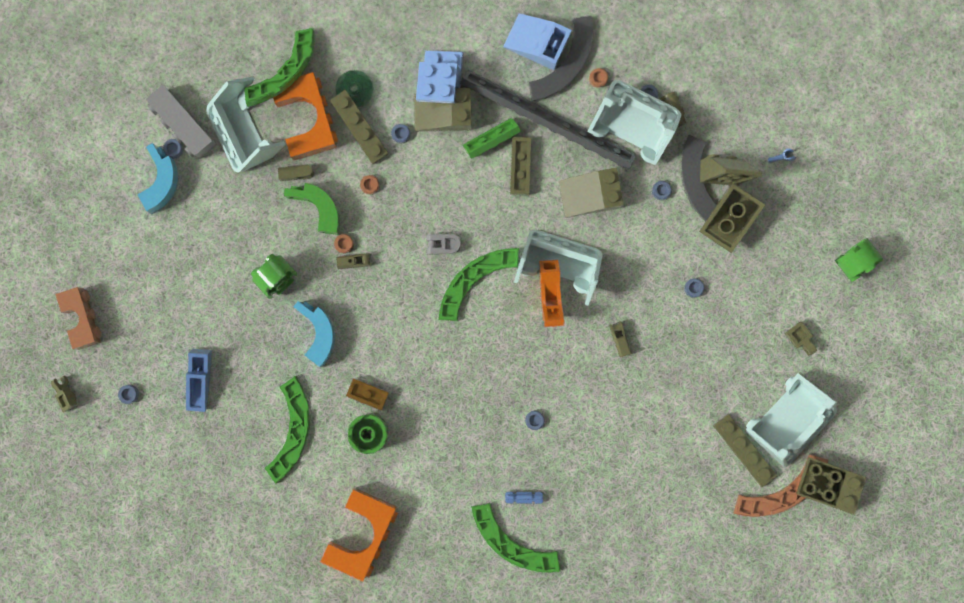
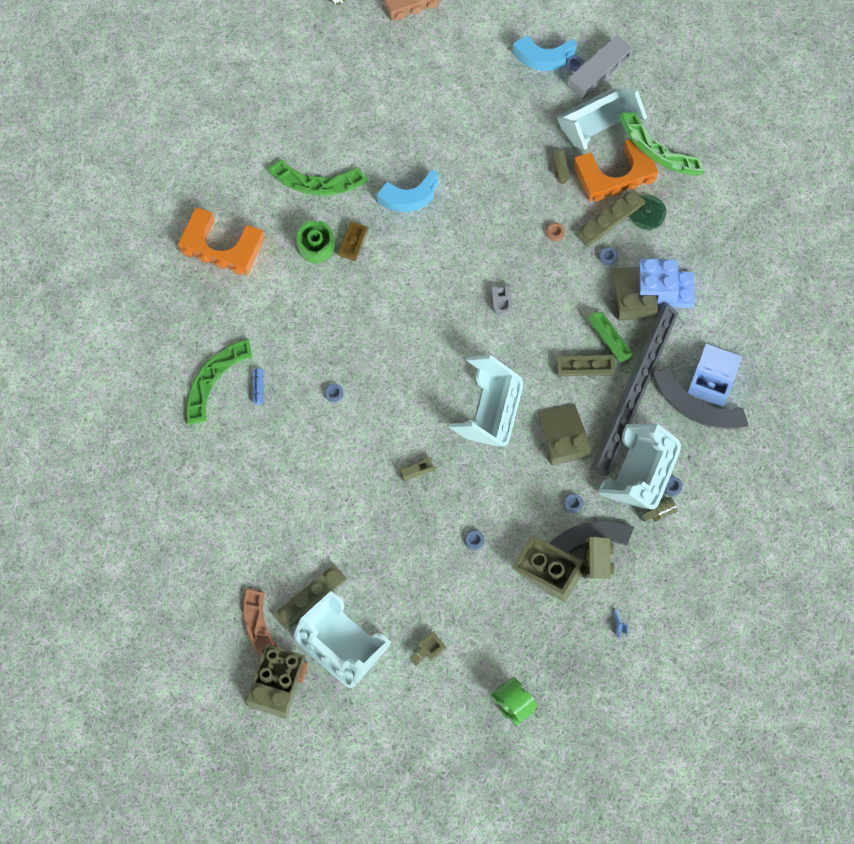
camera: 90 degrees right, 15 degrees down
sand blue tile [118,385,139,404] -> none
medium blue slope [186,349,212,412] -> none
bright green brick [251,254,297,299] -> none
bright green arch [284,183,340,235] -> none
nougat tile [334,234,354,254] -> none
olive bar [336,253,372,269] -> none
bright green tile [438,248,519,321] -> none
orange arch [539,260,564,327] -> none
nougat tile [589,68,608,88] -> none

